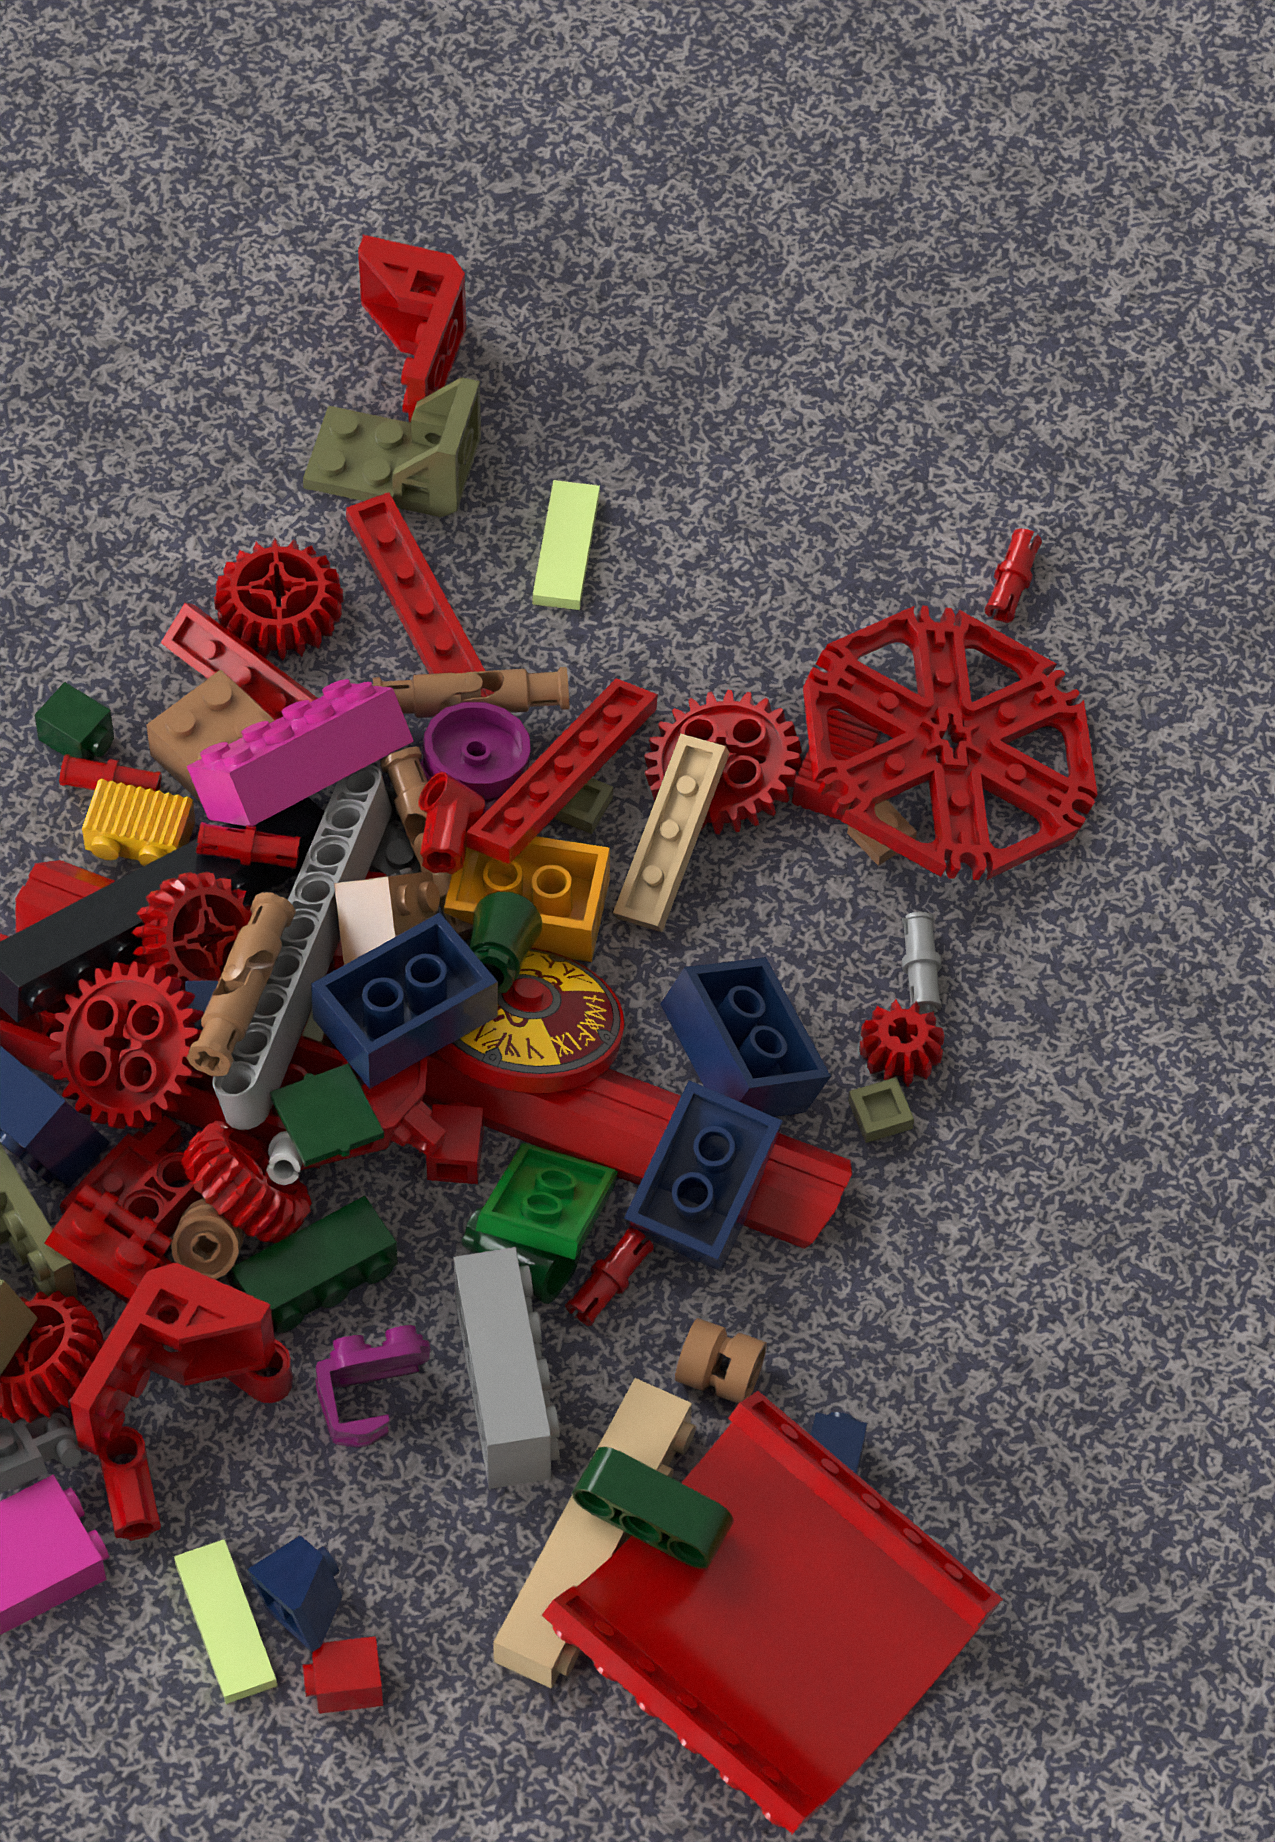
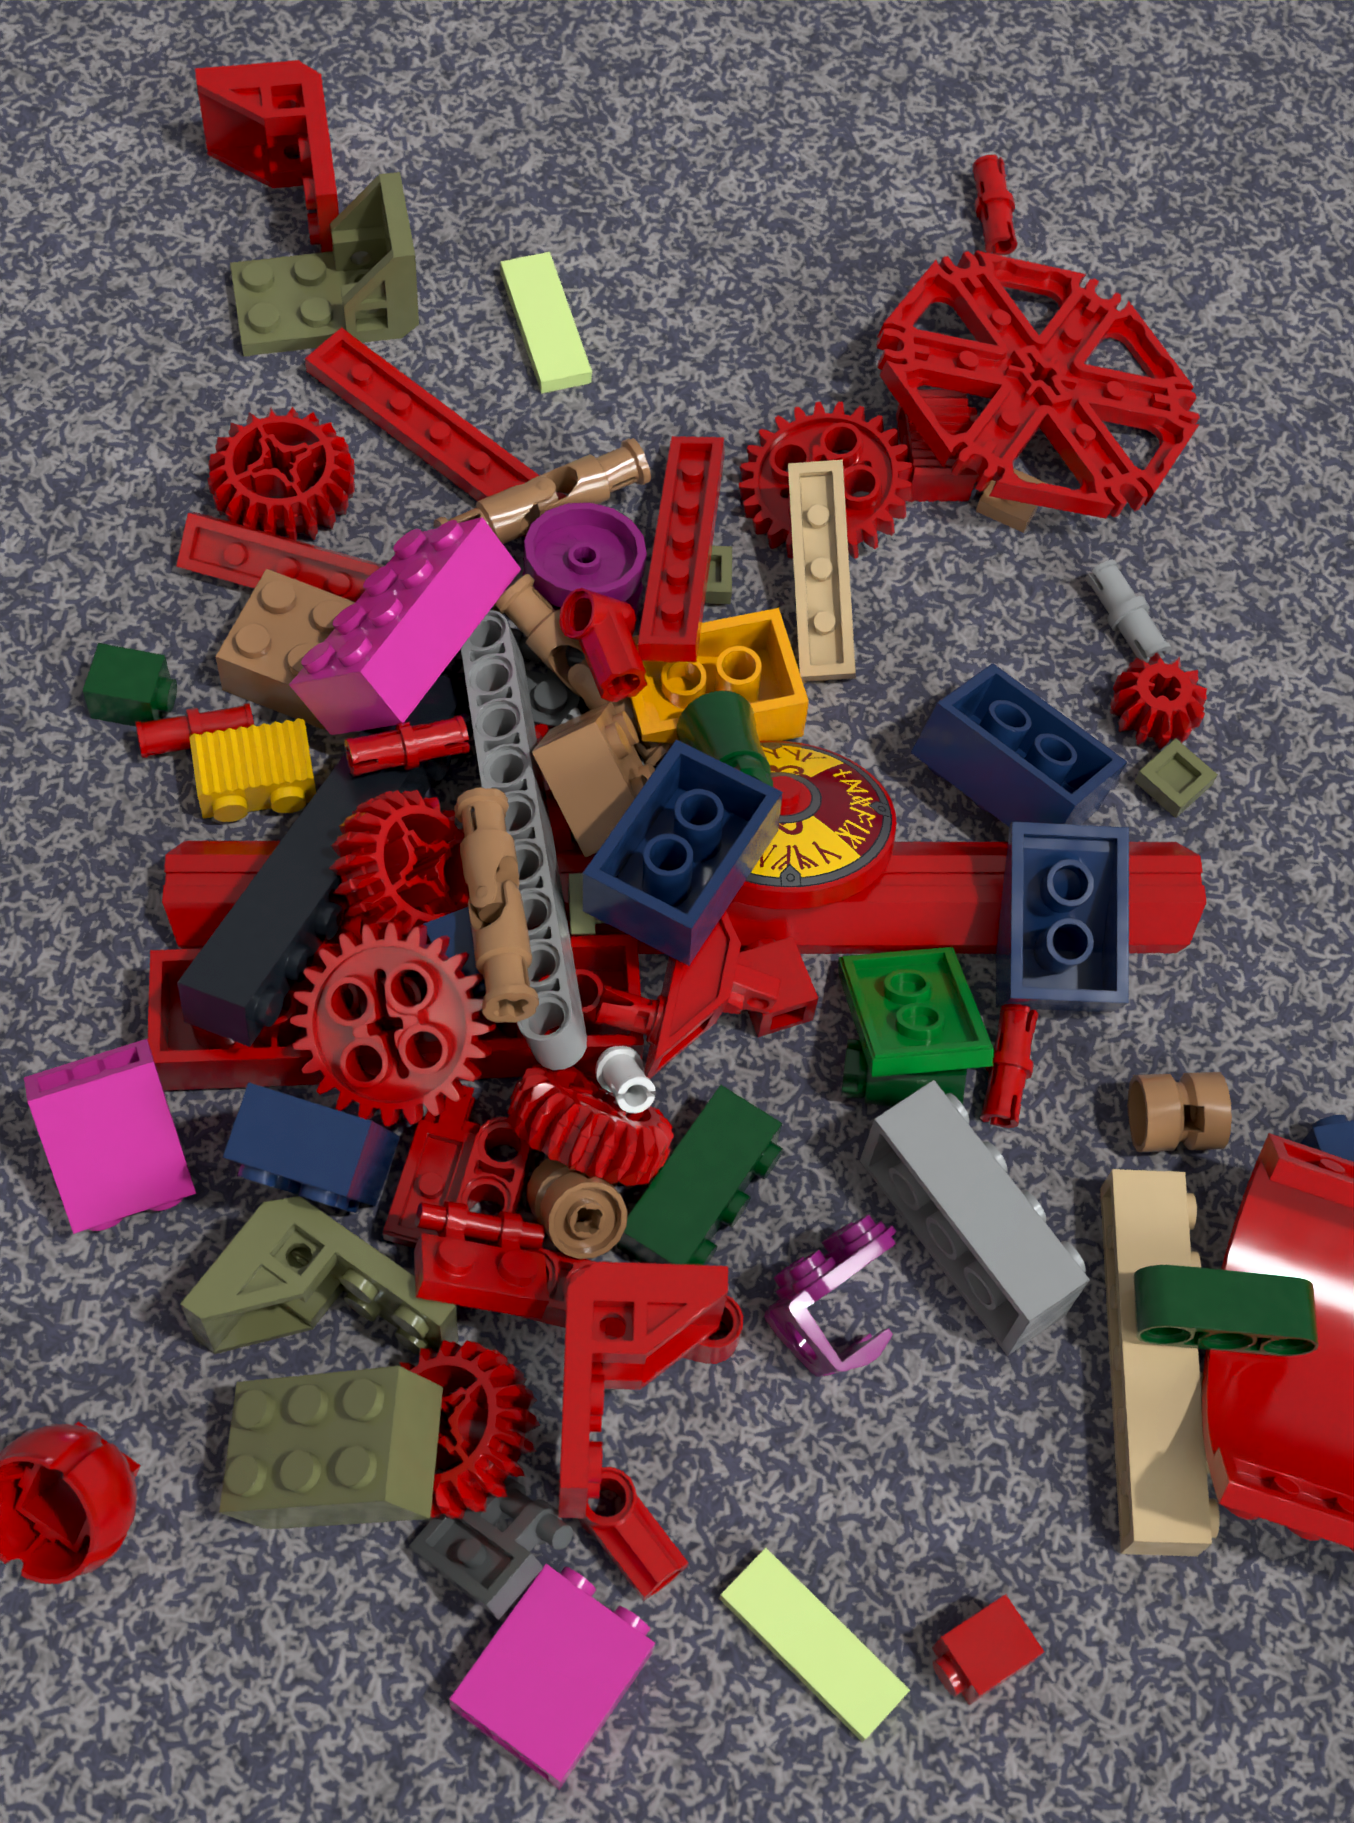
camera: 30 degrees left, 5 degrees up
dark blue slope [247,1535,343,1652] -> none
dark green piece [270,1063,384,1167] -> none

